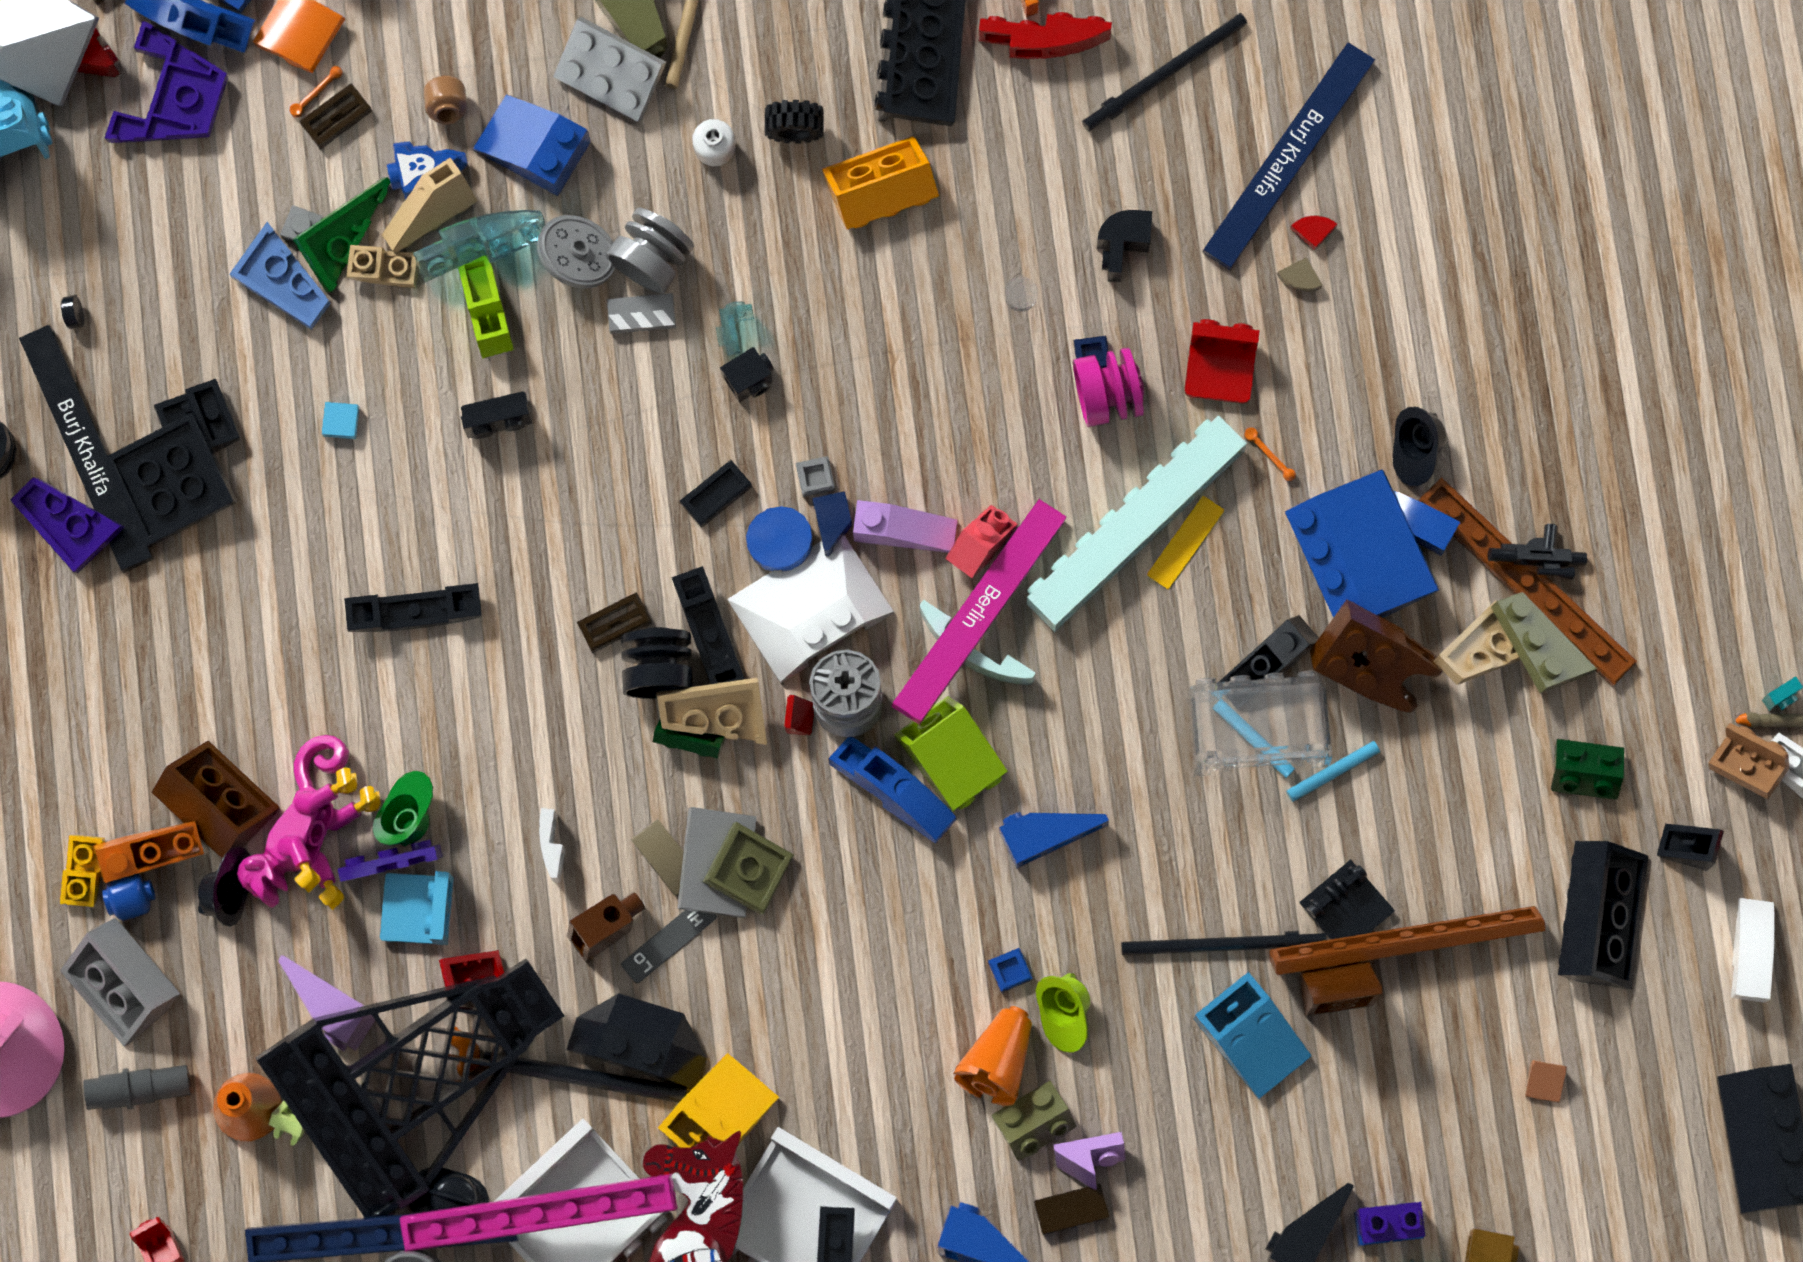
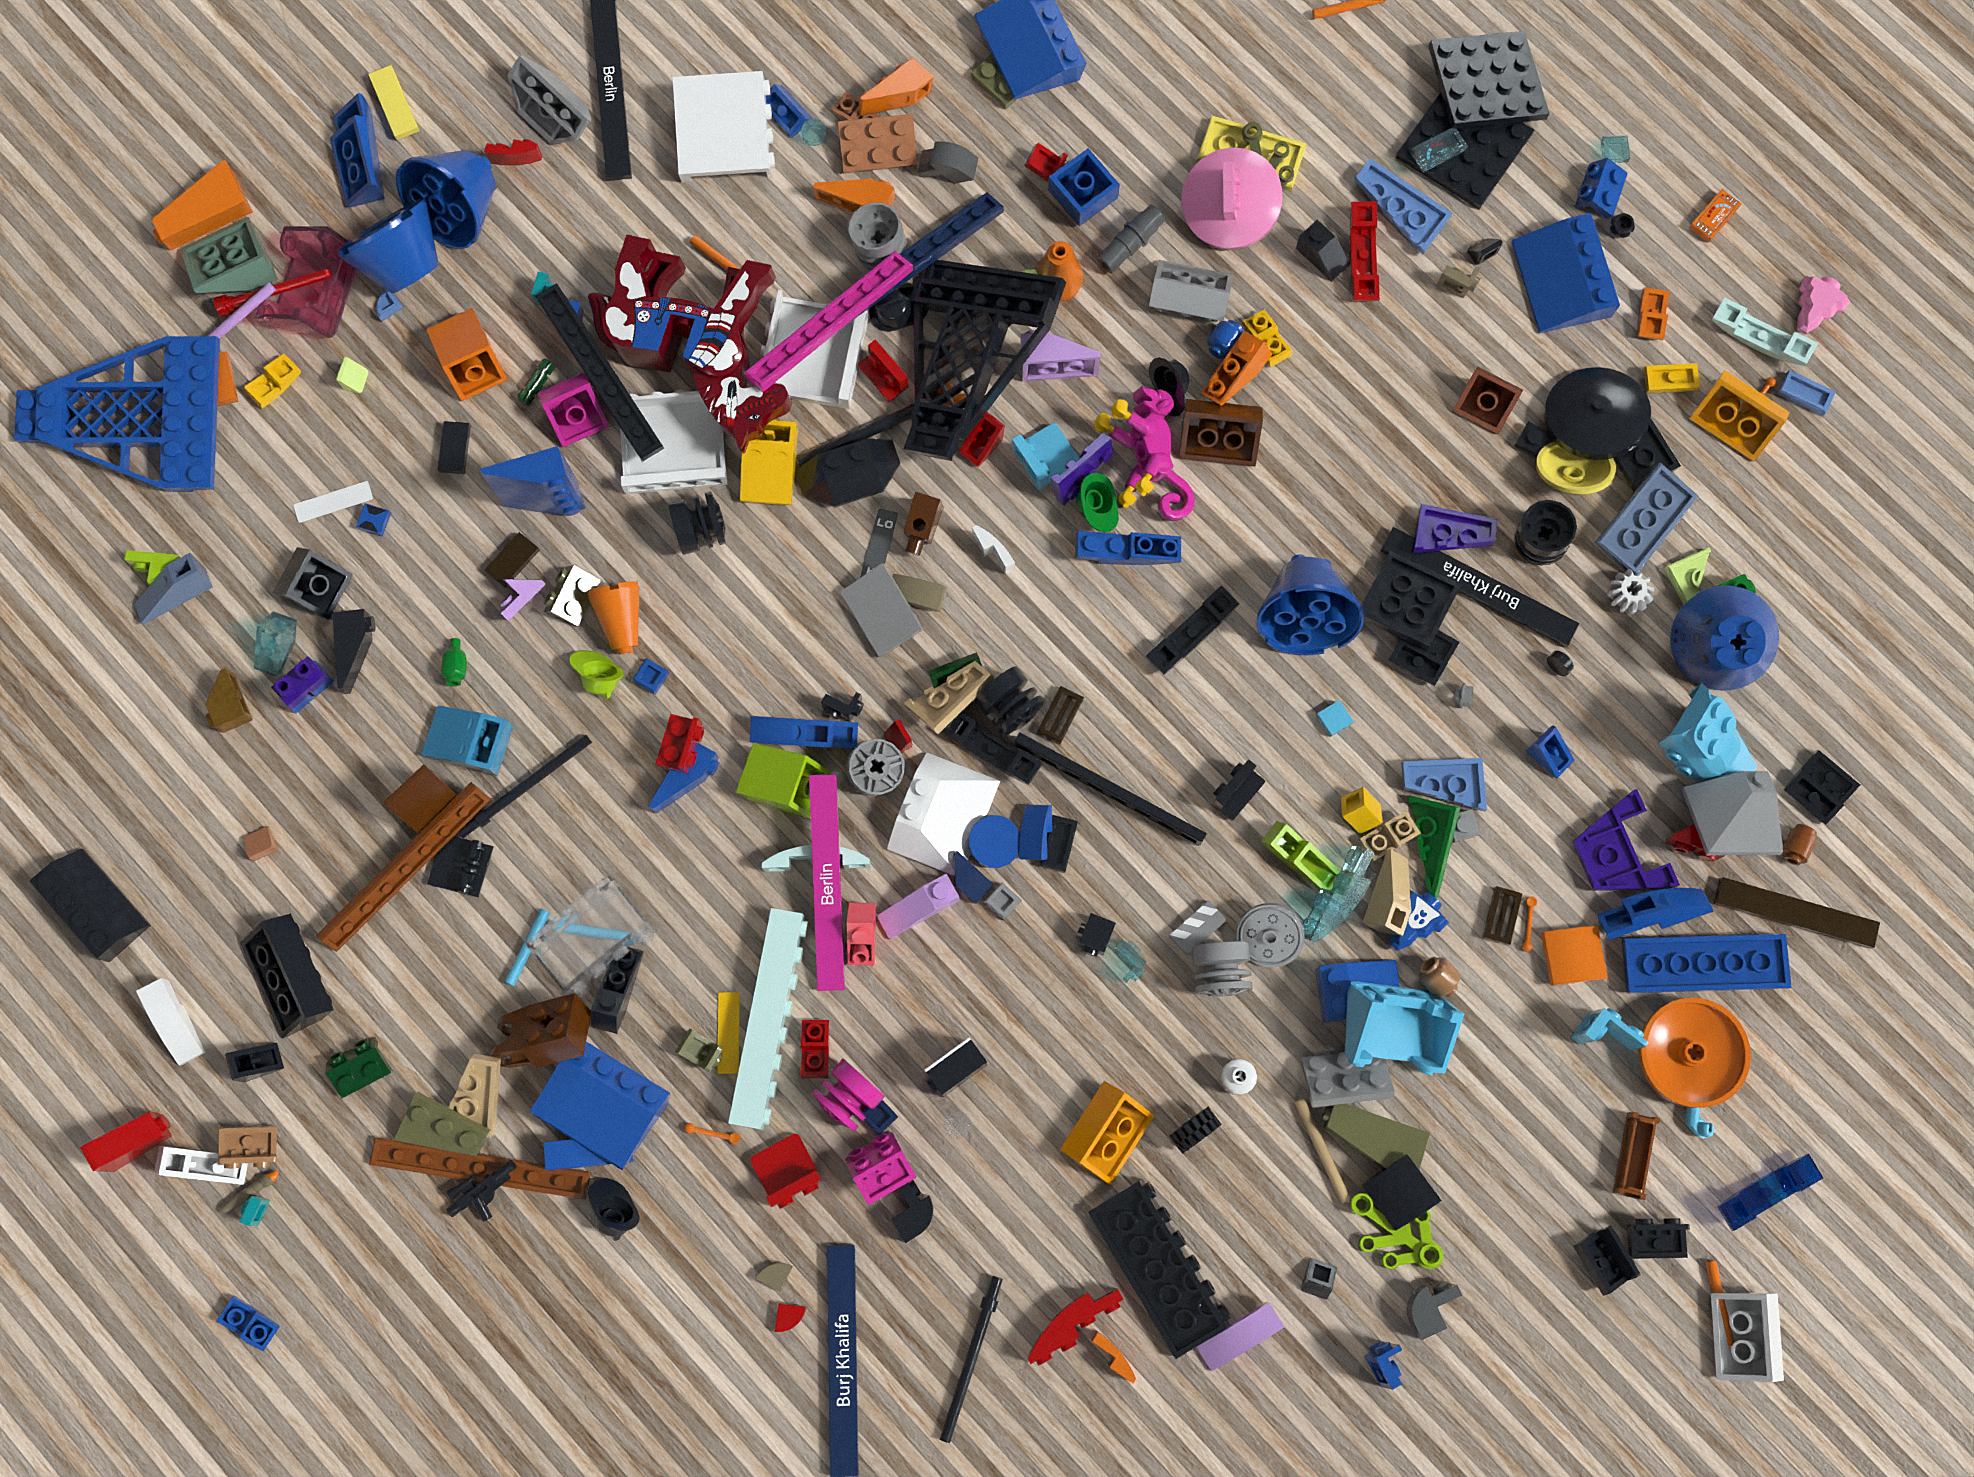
camera: 140 degrees right, 0 degrees up
olive tile [703,822,794,915] -> none
none -> green plant [441,638,467,687]
none -> red bracket [655,714,705,774]
none -> black wheel [668,491,726,555]
none -> olive bracket [675,1028,723,1072]
none -> red slope [801,1020,829,1079]
none -> black bracket [821,692,864,722]
none -> dark pink bracket [845,1132,917,1205]
none -> red bracket [858,339,909,402]
none -> black piece [925,1037,987,1097]
none -> black tile [1015,732,1207,846]
none -> blue slope [1019,805,1052,860]
none -> blue brick [1048,148,1120,227]
none -> blue slope [1075,531,1181,565]
none -> blue cone [1257,554,1364,656]
none -> yellow panel [1341,787,1383,834]
none -> medium azure windscreen [1345,981,1464,1075]
none -> light grey plate [1455,683,1474,709]
none -> blue slope [1526,725,1575,778]

